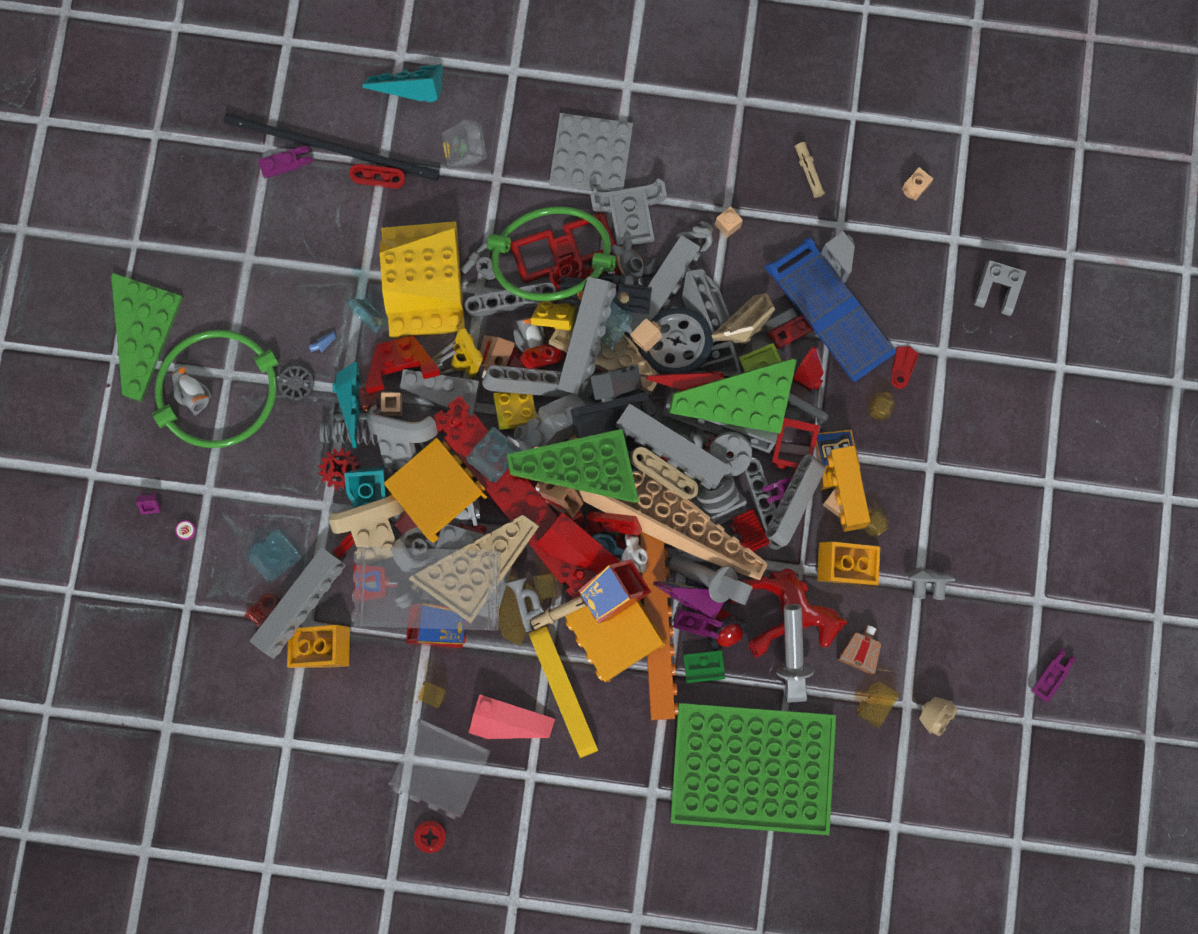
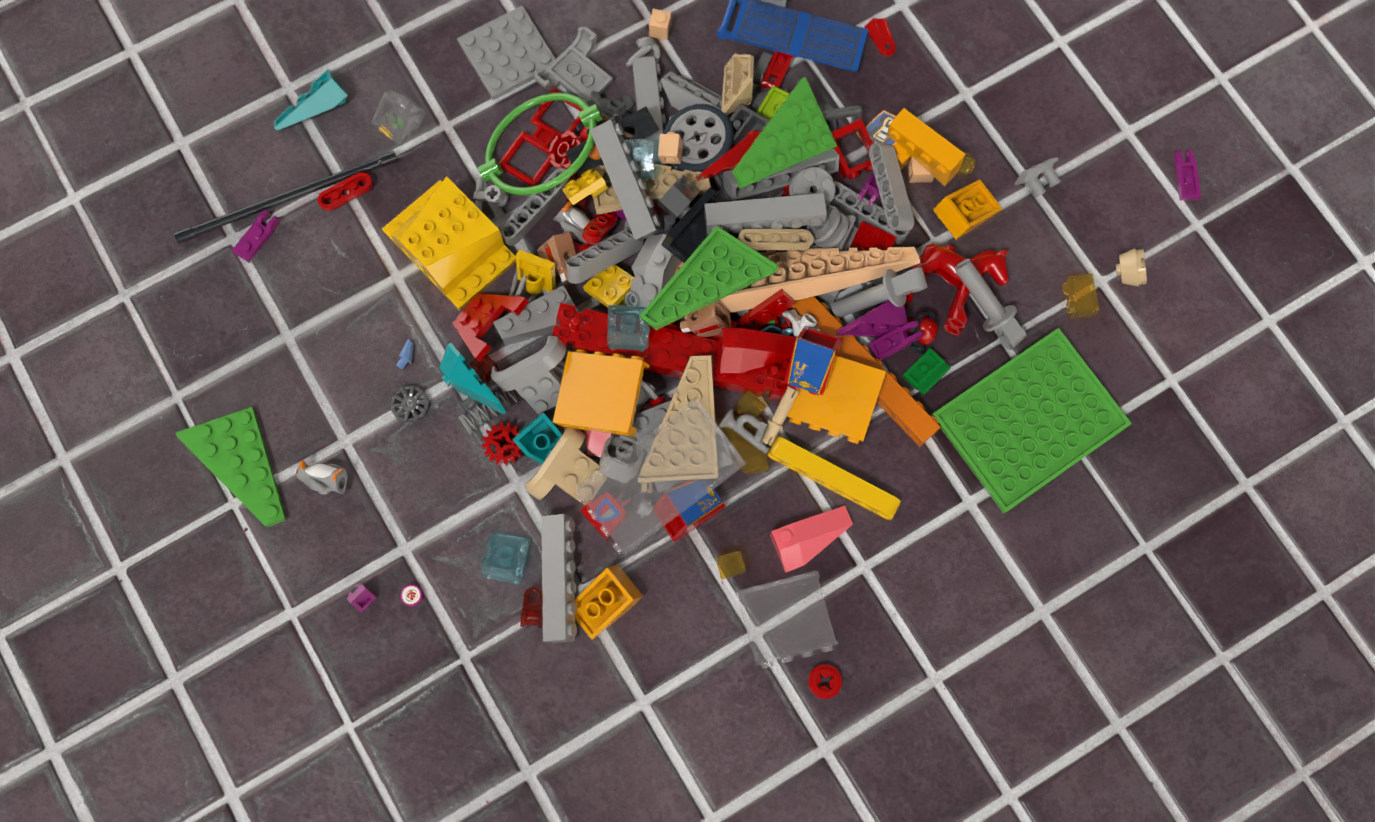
camera: 40 degrees left, 5 degrees down
bright green piece [152,330,279,448] -> none
red axle [332,532,355,558] -> none
clear light blue slope [346,299,388,334] -> none
light nougat brick [381,393,403,416] -> none
red wedge [792,346,824,393] -> none
nougat torso [837,625,881,675] -> none
clear yellow head [868,391,896,421] -> none

